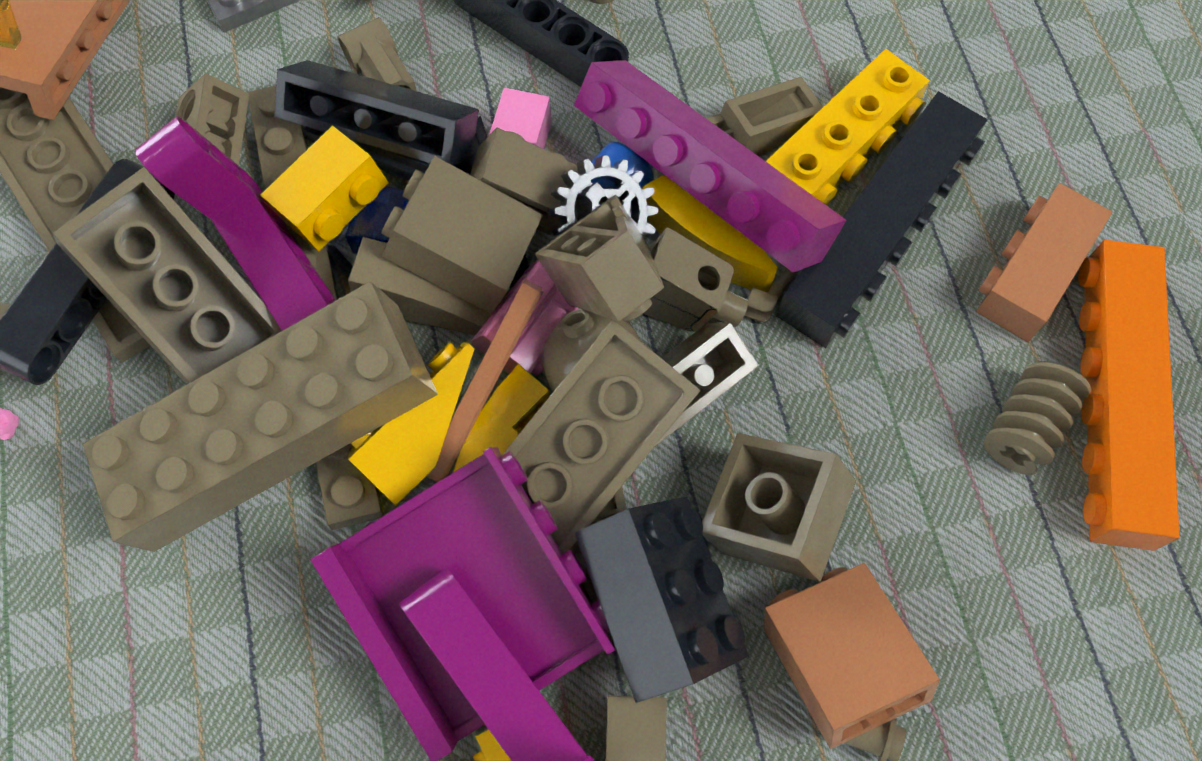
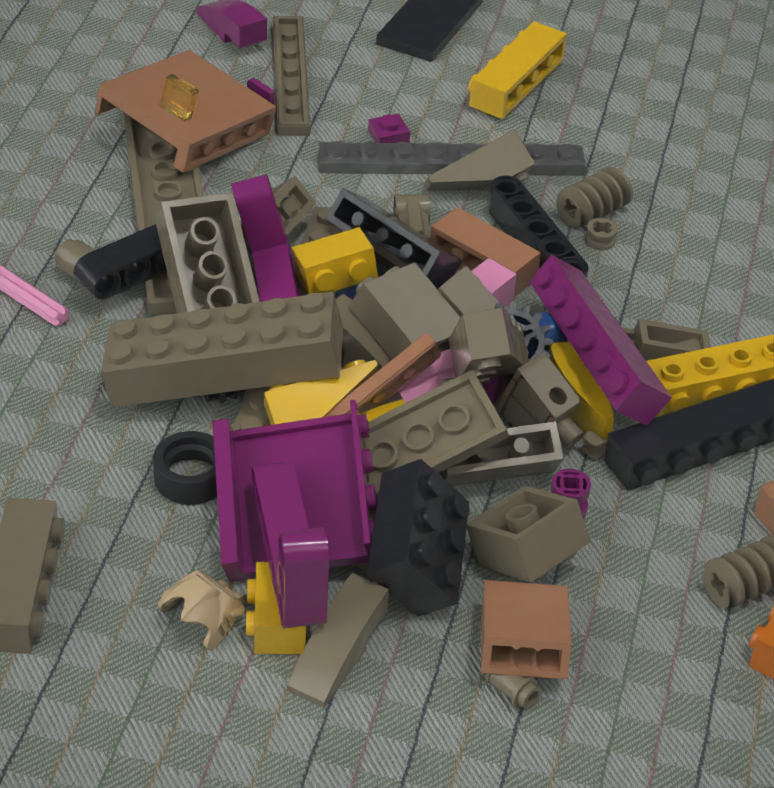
camera: 25 degrees right, 25 degrees down
none -> black tyre [153,431,217,505]
none -> nougat brick [430,207,541,298]
none -> magenta wheel [550,469,591,519]

